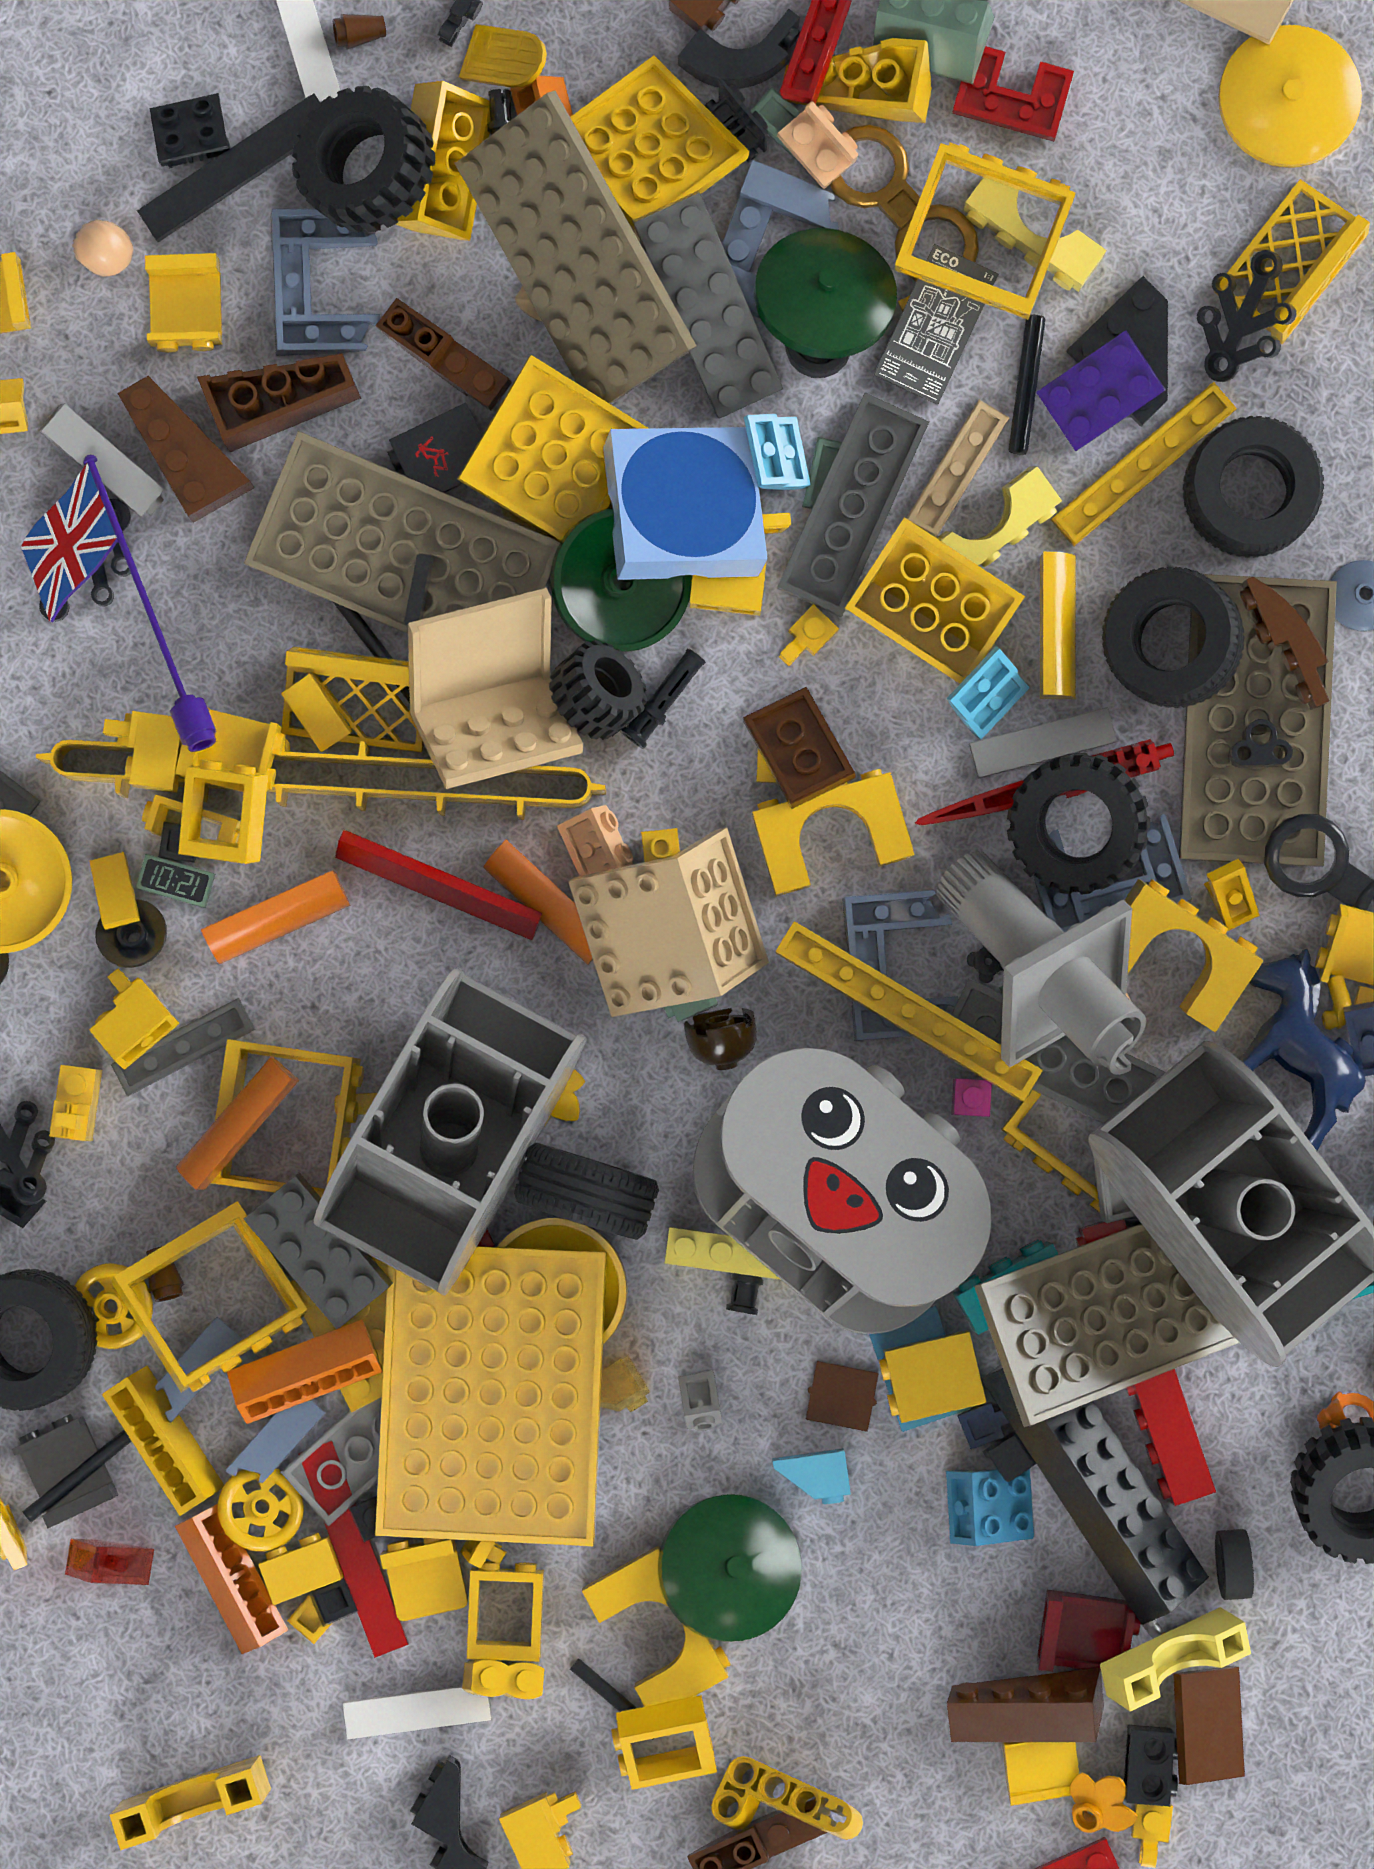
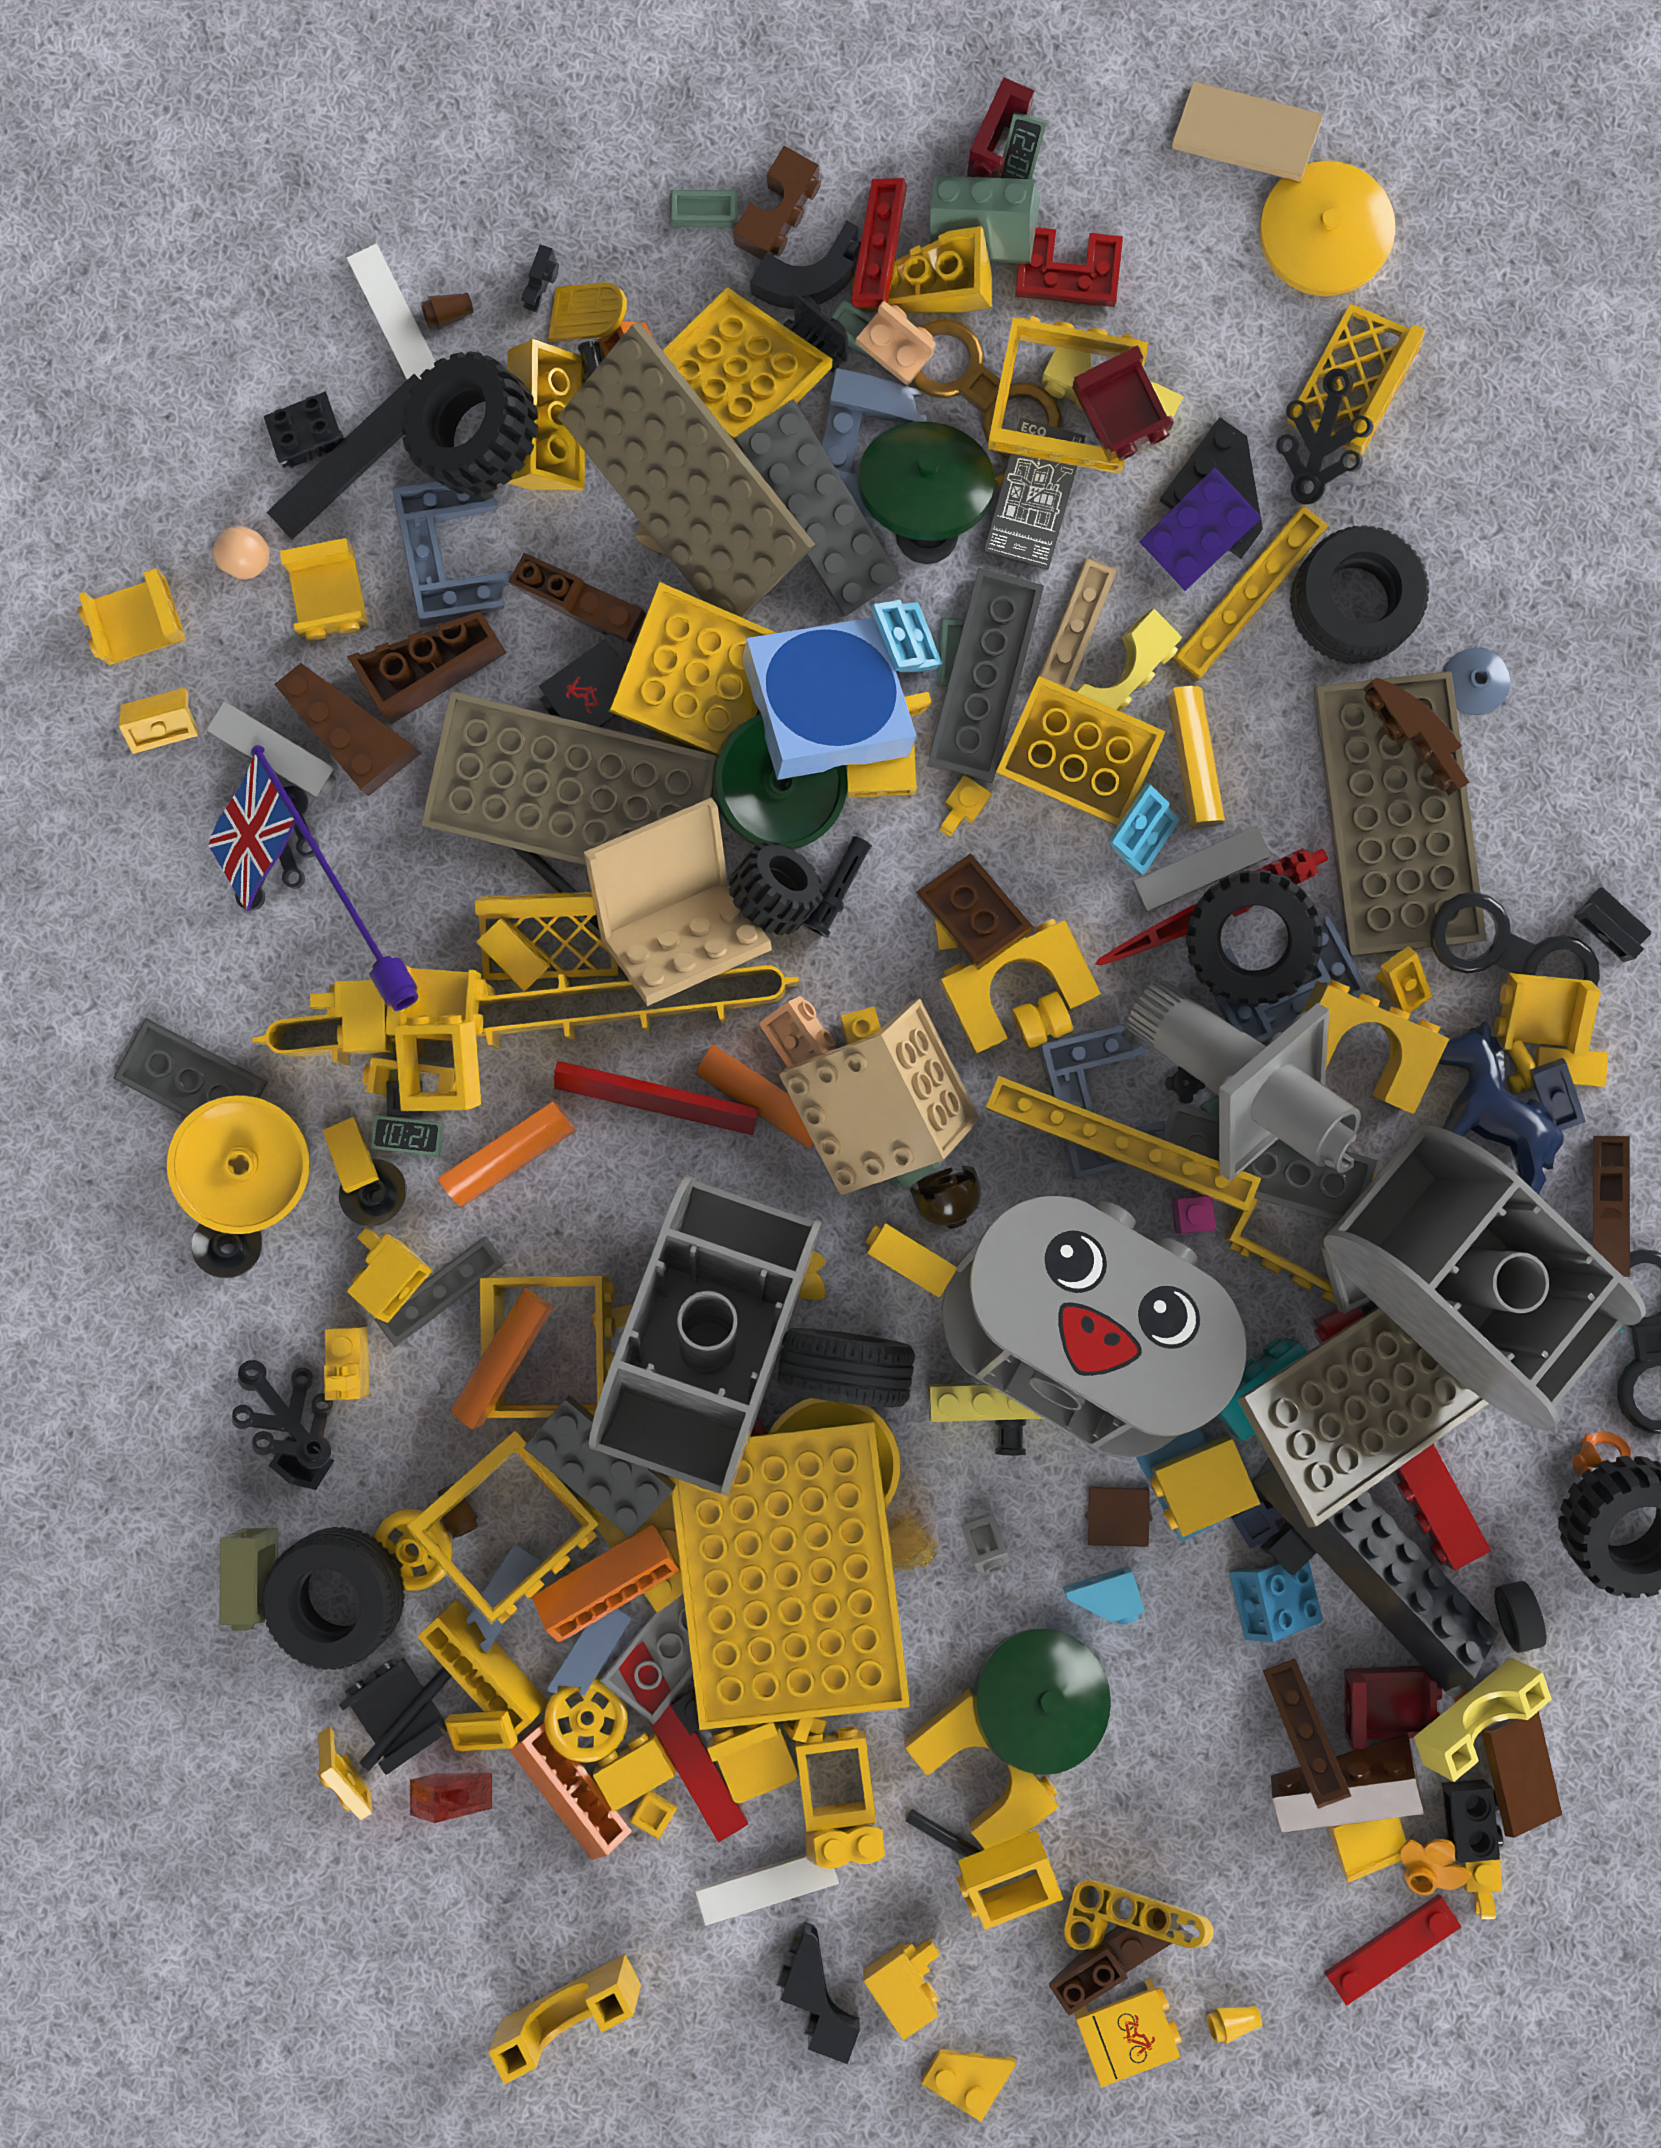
camera: 10 degrees left, 0 degrees up
black tile [309,1577,358,1627] -> none
black tile [404,553,435,625] -> none
black axle [1008,314,1046,455] -> none
black tyre [1102,567,1245,708] -> none
black piece [1228,719,1293,768] -> none
none -> yellow tile [444,1711,518,1751]
none -> yellow window [864,1223,957,1298]
none -> yellow wheel [1011,991,1073,1050]
none -> dark red panel [1072,345,1174,462]
none -> reddish brown plate [1262,1658,1351,1809]

